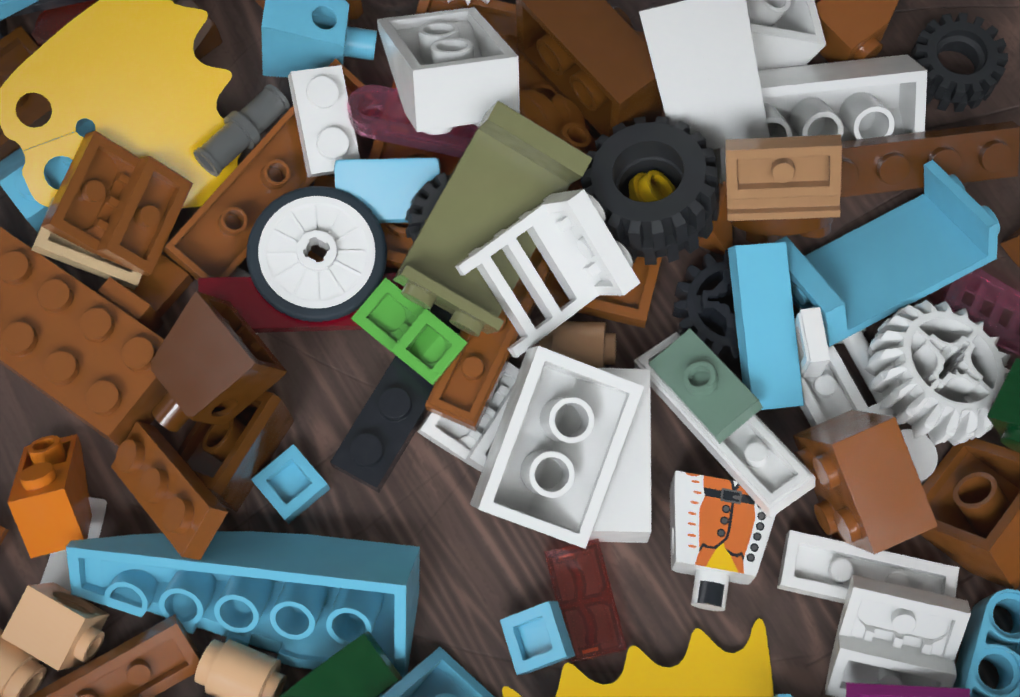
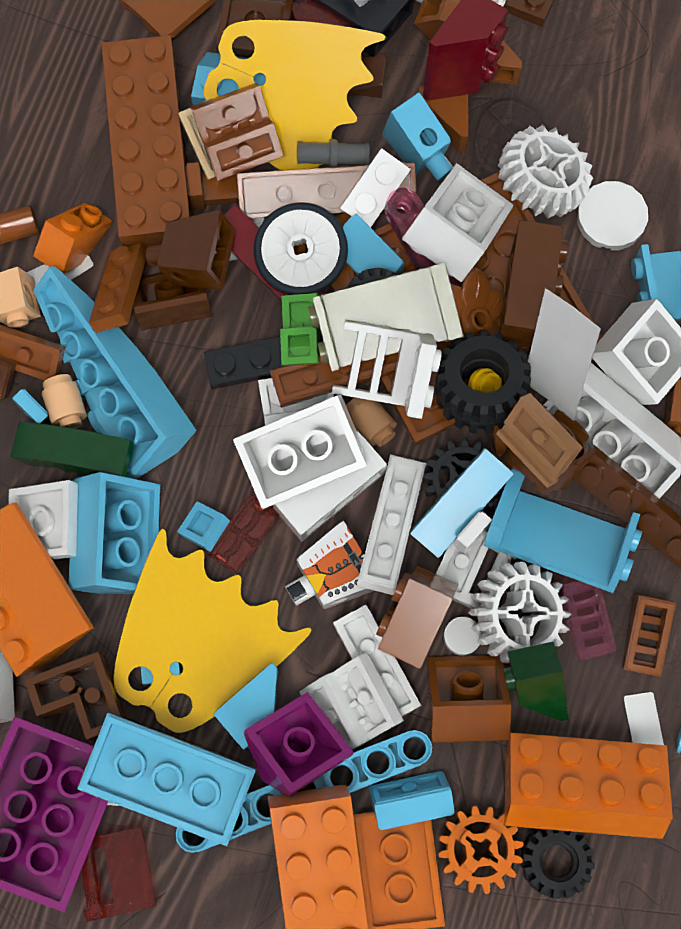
camera: 45 degrees right, 5 degrees up
medium azure tile [251,444,330,524] -> none
sand green plate [648,329,763,444] -> none

